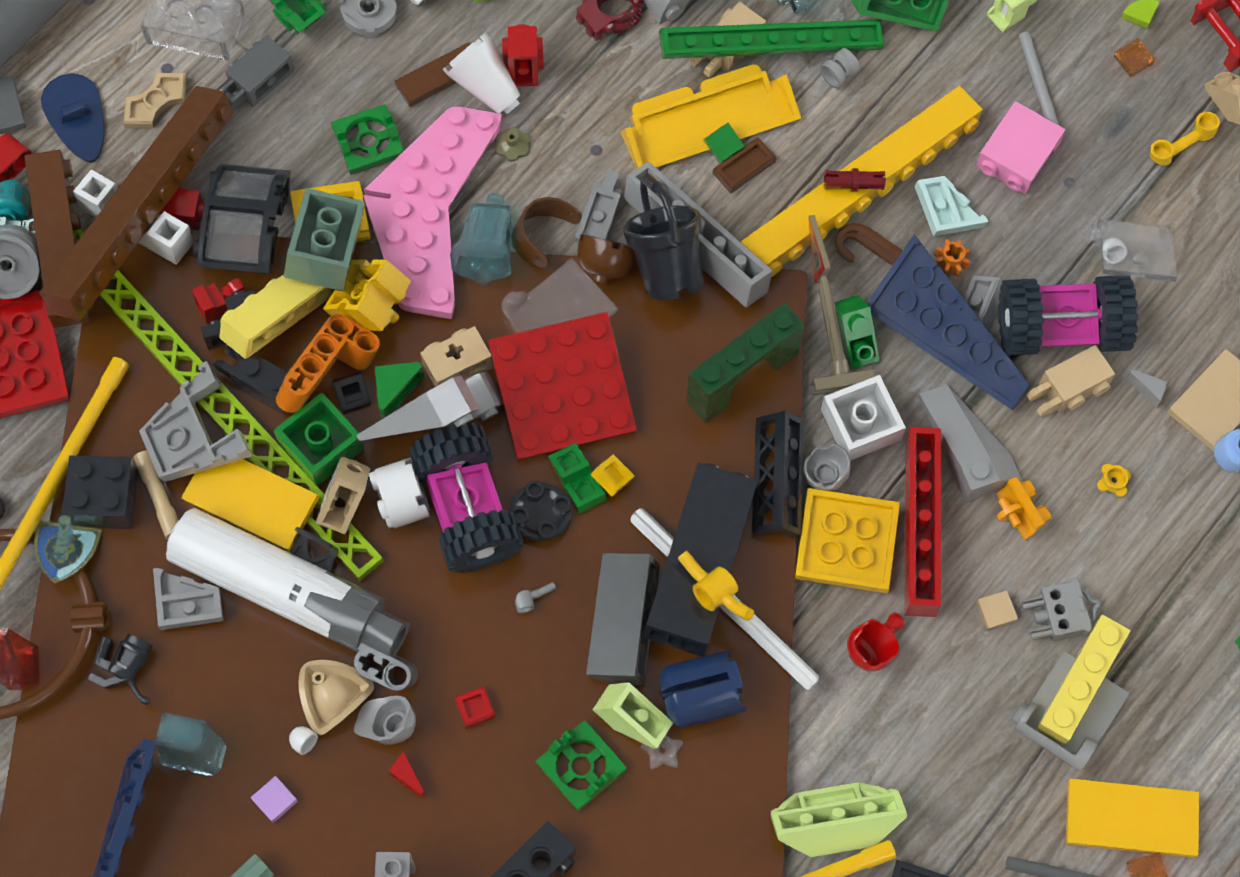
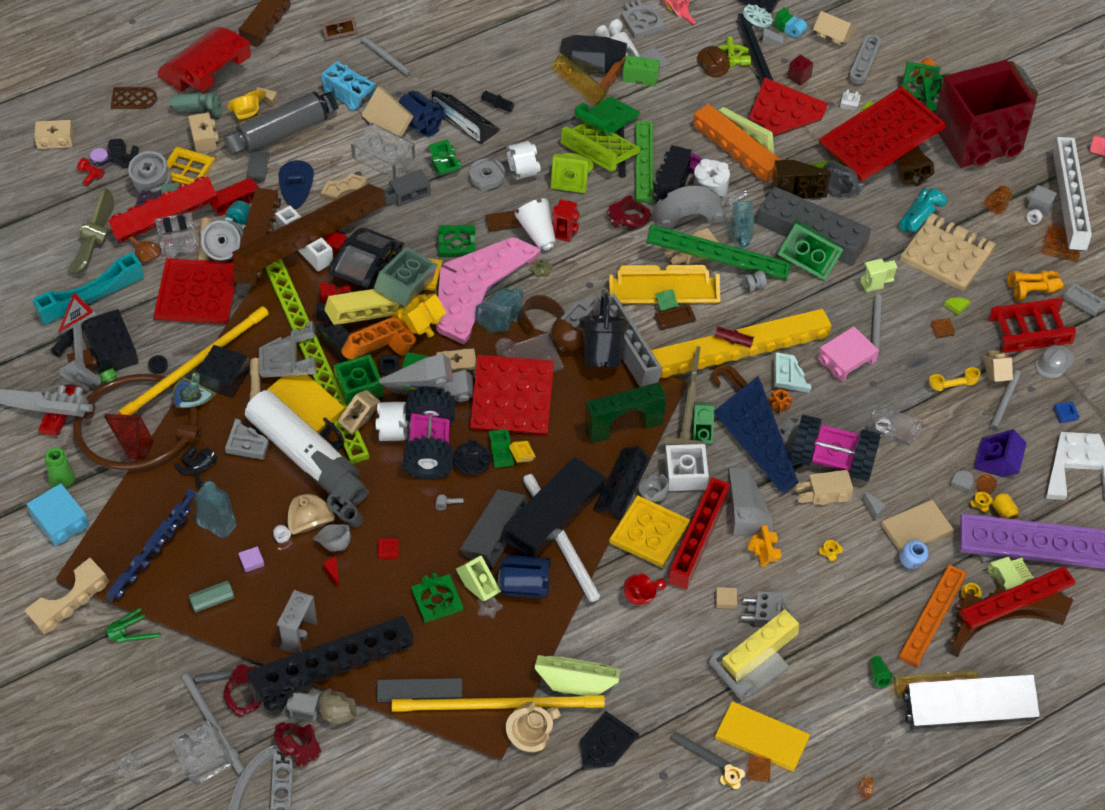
camera: 20 degrees right, 15 degrees down
yellow piece [678,551,754,621] -> none

